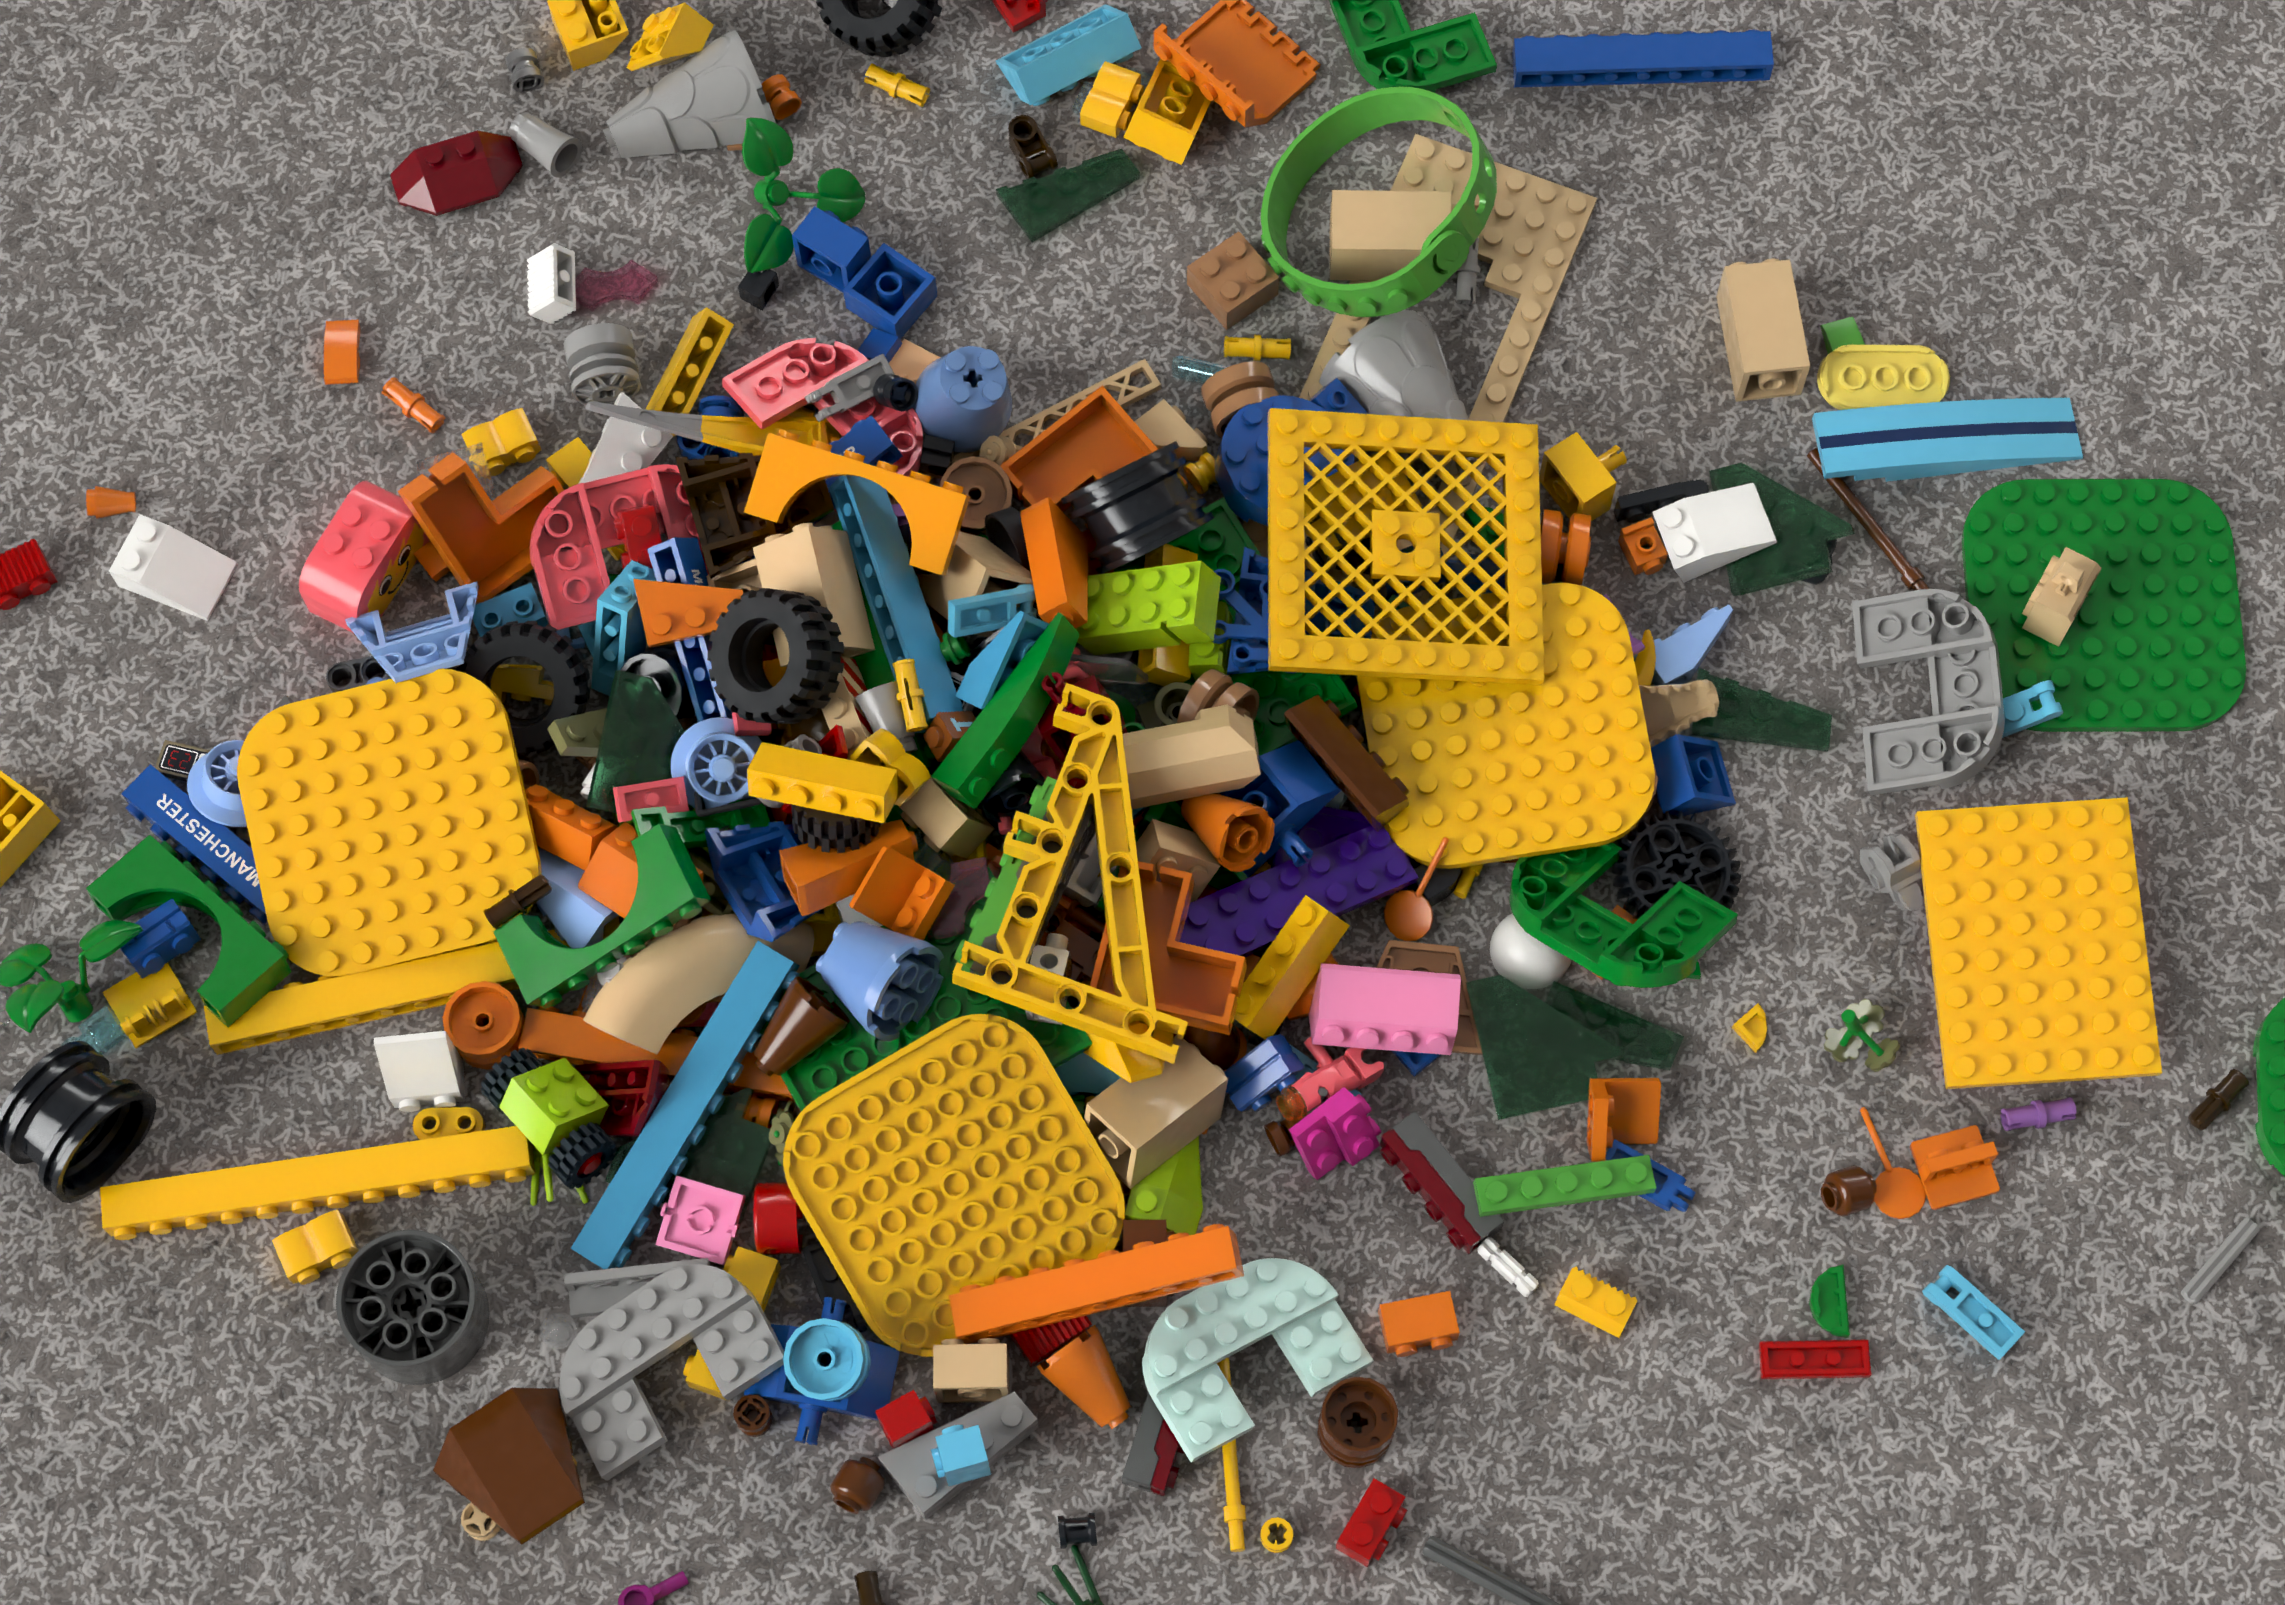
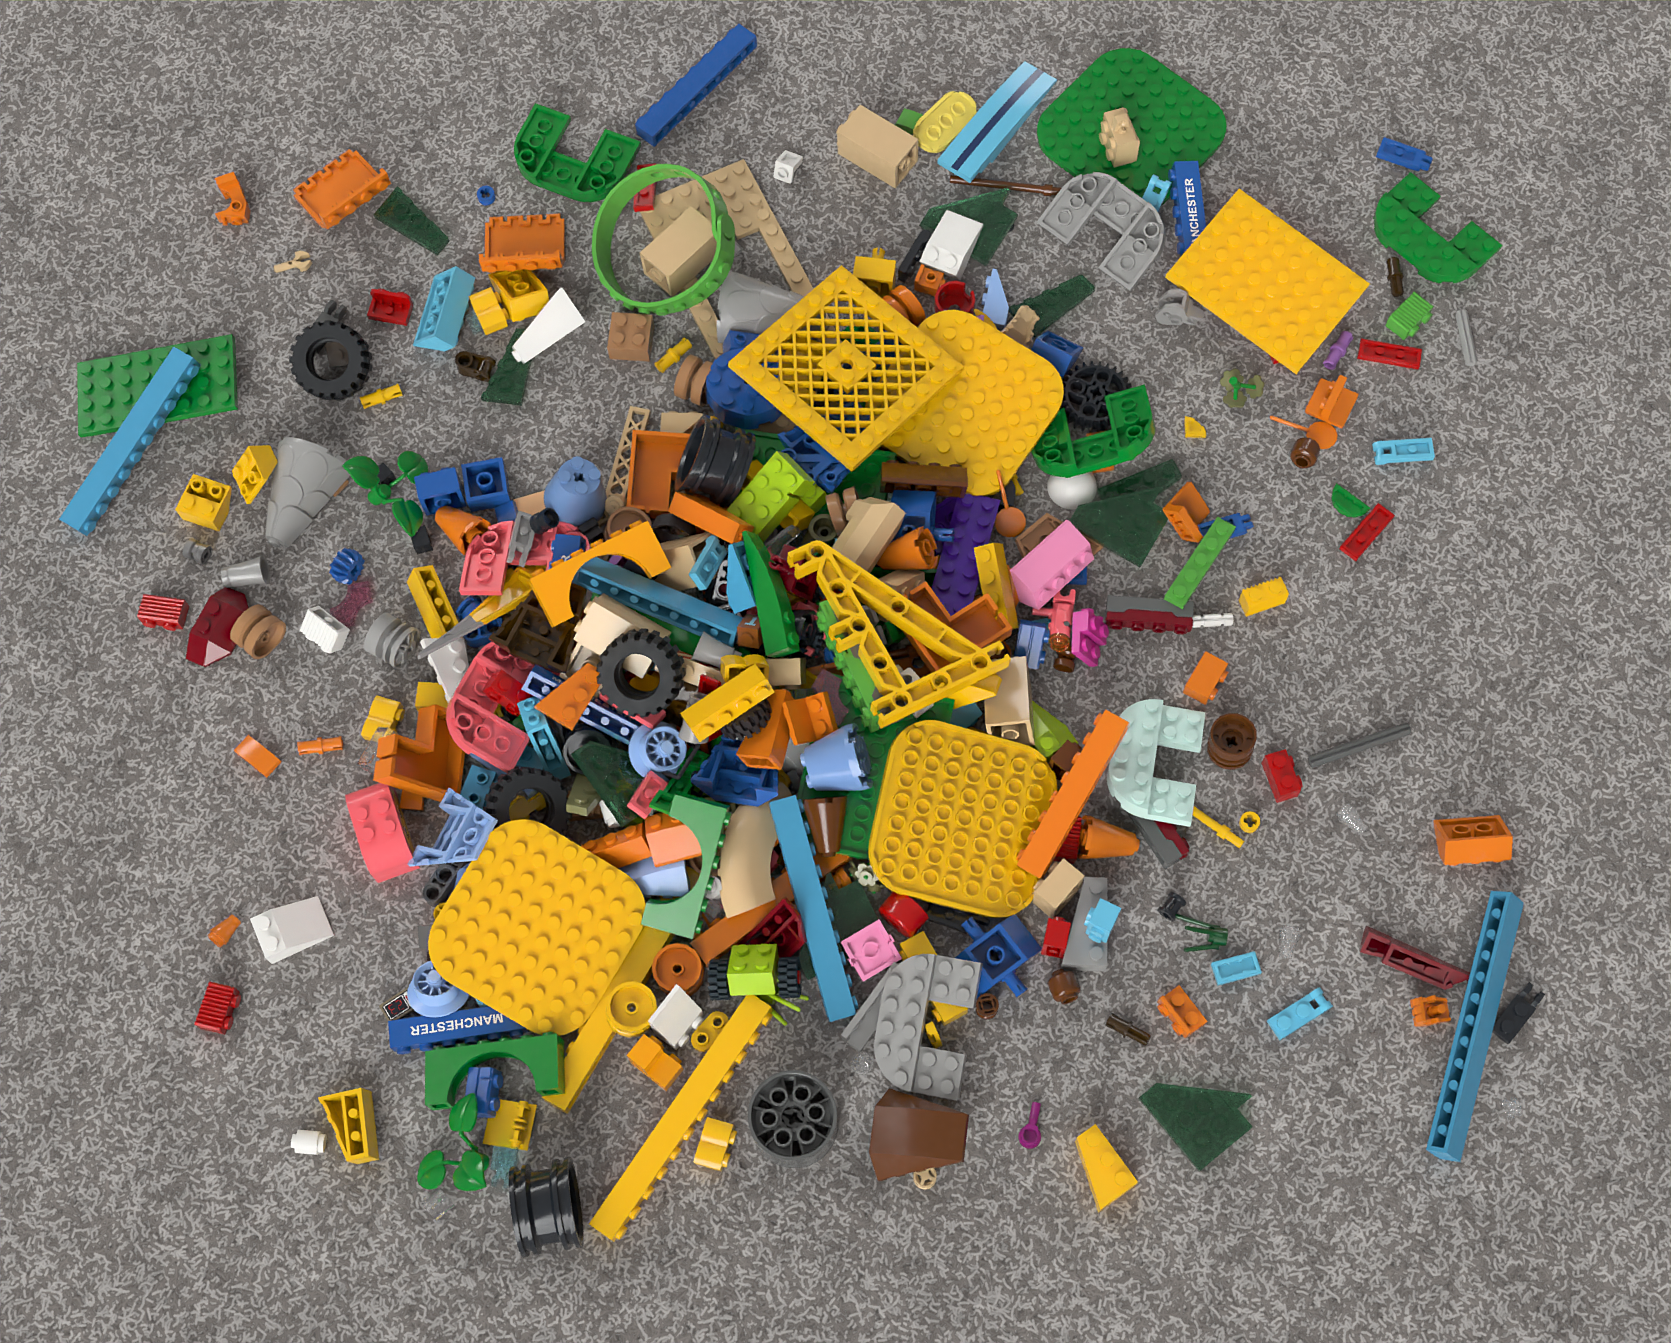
camera: 45 degrees left, 0 degrees up
dark brown axle [483,875,552,929] -> none
orange wheel [761,74,802,120] -> none
medium azure wheel [783,1318,871,1402] -> none
yellow pin [892,659,928,732] -> none
green plate [940,632,973,665] -> none
clear light blue slope [1172,355,1227,384] -> none
none -> red brick [137,594,189,631]
none -> medium nougat wheel [230,604,286,659]
none -> blue gear [329,548,365,585]
none -> black piece [377,463,396,485]
none -> orange cone [435,505,492,556]
none -> white slope [511,288,585,364]
none -> yellow wheel [606,981,657,1038]
none -> light orange brick [626,1034,684,1091]
none -> red tile [633,163,657,212]
none -> white bracket [773,150,803,183]
none -> yellow tile [925,1021,942,1049]
none -> red piece [934,281,975,315]
none -> blue brick [1168,161,1206,257]
none -> red tile [1357,338,1422,370]
none -> bright green brick [1385,291,1434,340]

